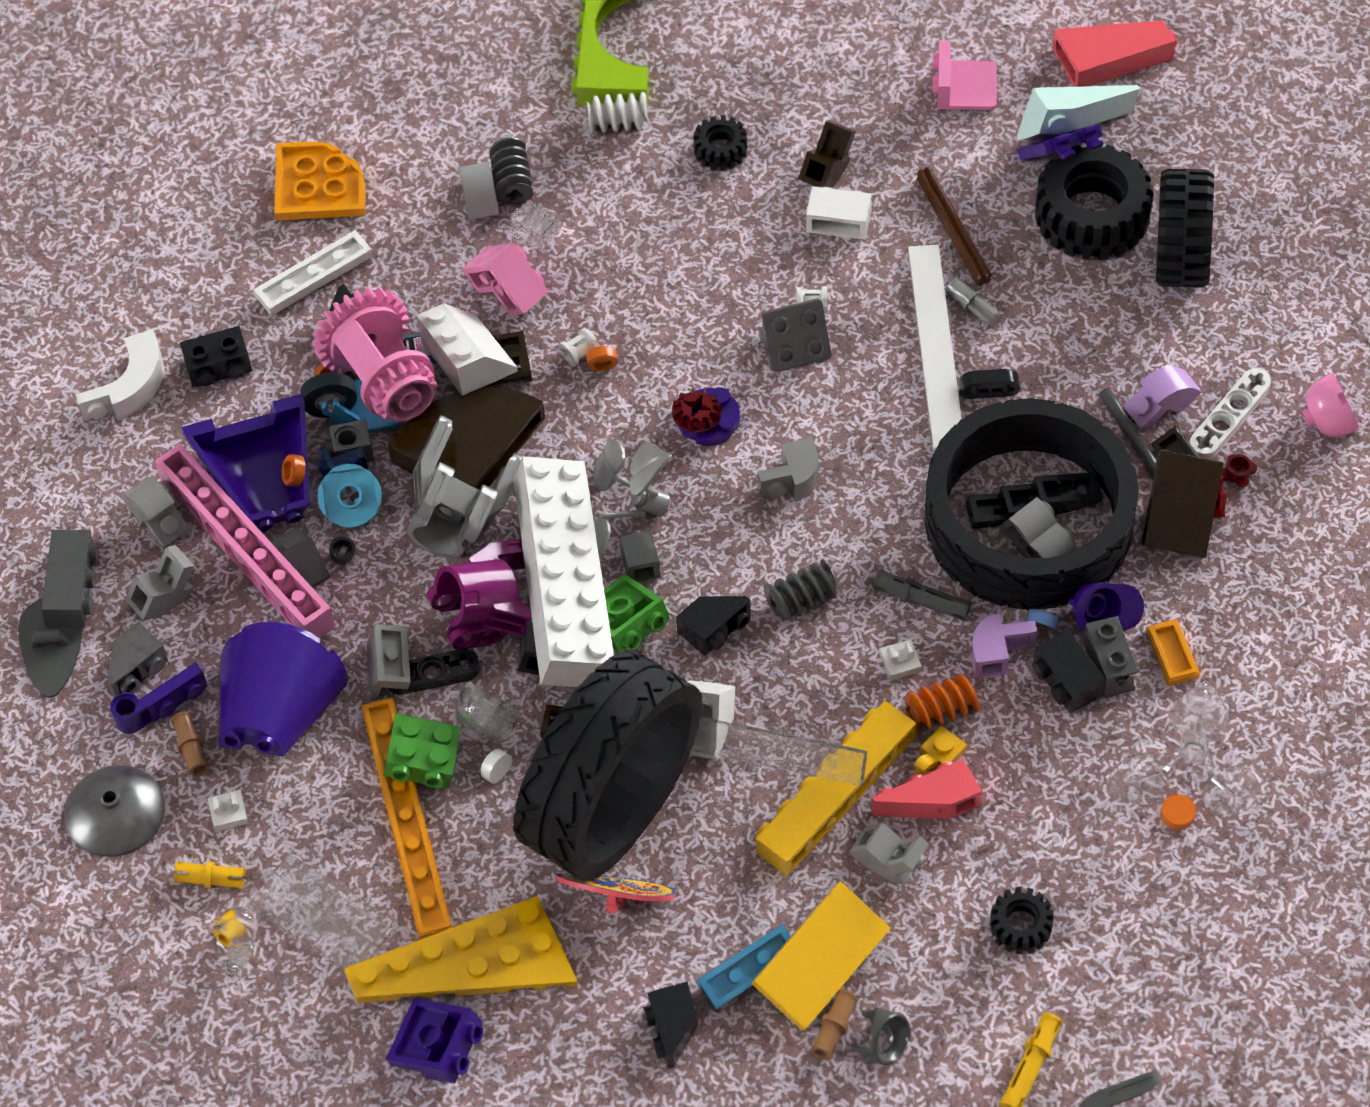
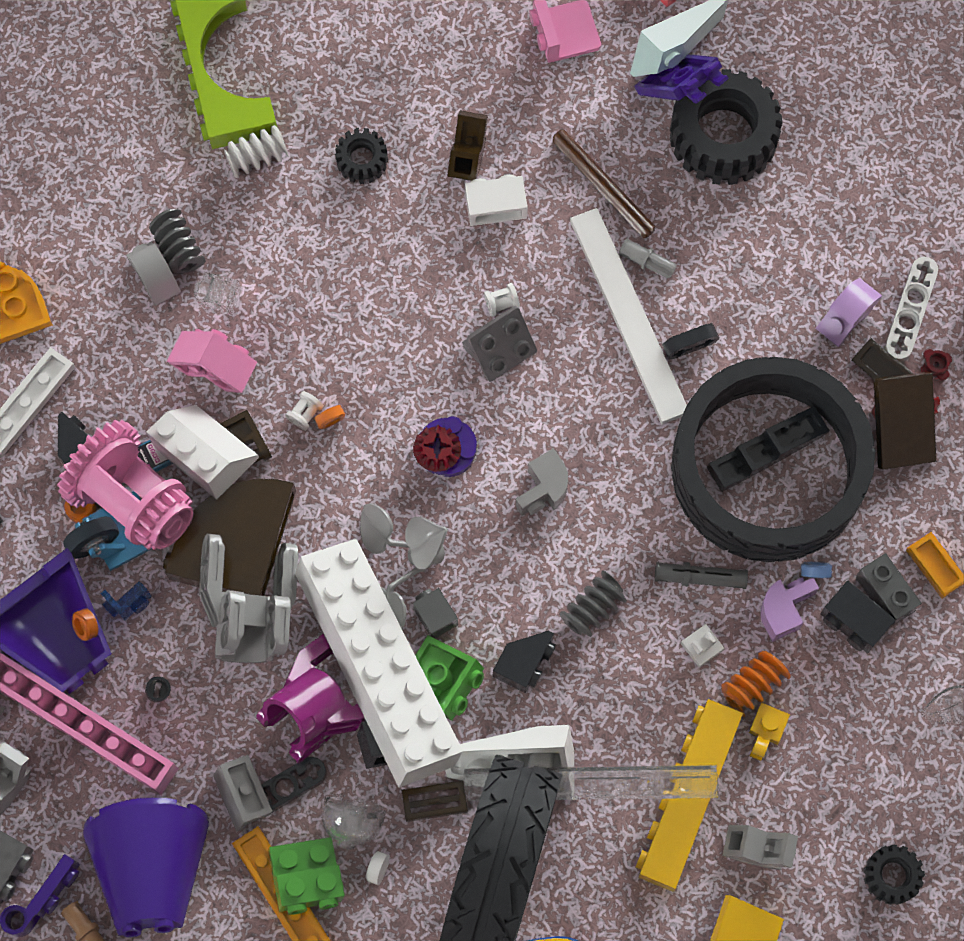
camera: 20 degrees left, 15 degrees up
dark grey slope [271,527,331,588] -> none
medium azure plate [318,464,382,528] -> none
dark grey brick [325,419,374,466] -> none
coral slope [871,759,982,819] -> none
light grey brick [1002,497,1077,558] -> none
dark purple piece [1069,582,1144,632] -> none
dark grey bar [1099,388,1157,478] -> none
black tyre [1156,168,1214,288] -> none

